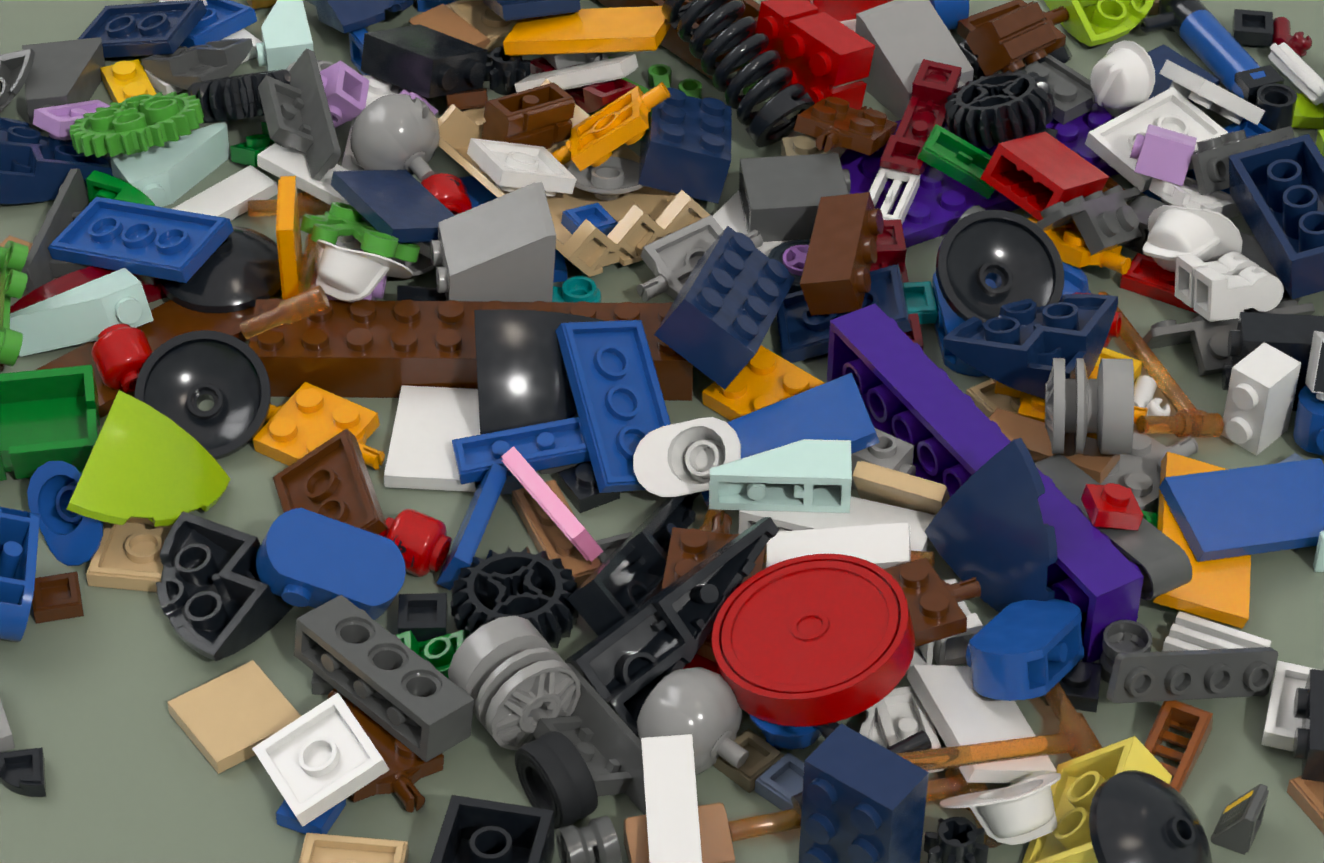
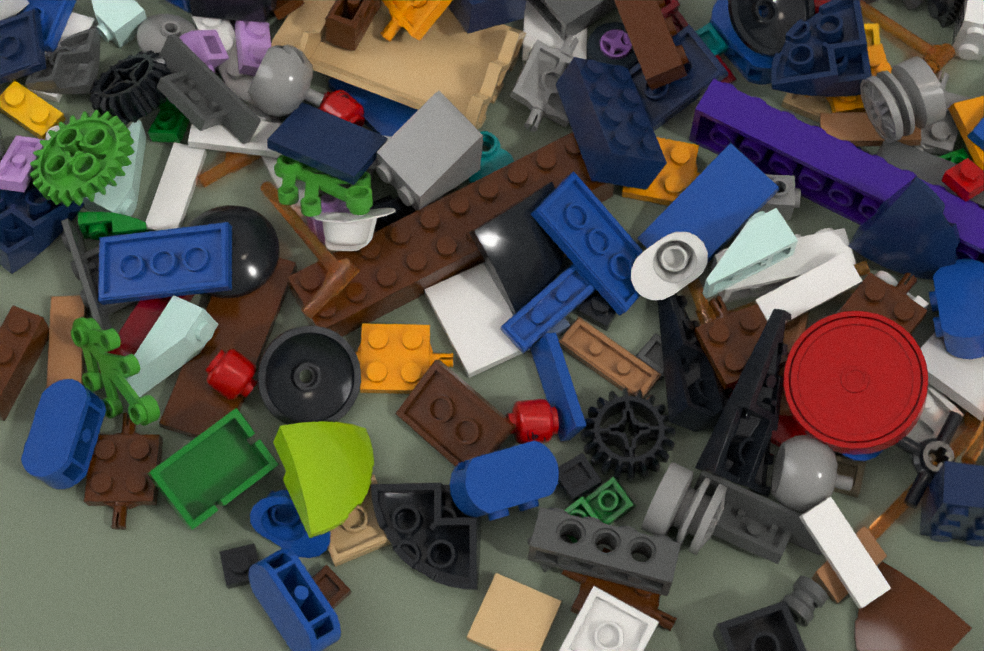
camera: 30 degrees left, 25 degrees up
light orange tile [276,176,305,300] -> none
white plate [467,138,577,196] -> none
bright pink tile [501,446,604,562] -> none
black tyre [515,731,598,830] -> none
blue tile [561,203,618,236] -> none
light grey dish [567,156,644,200] -> none
sand blue tile [755,752,804,818] -> none
tan tile [852,461,950,516] -> none
white arm [1134,375,1171,428] -> none

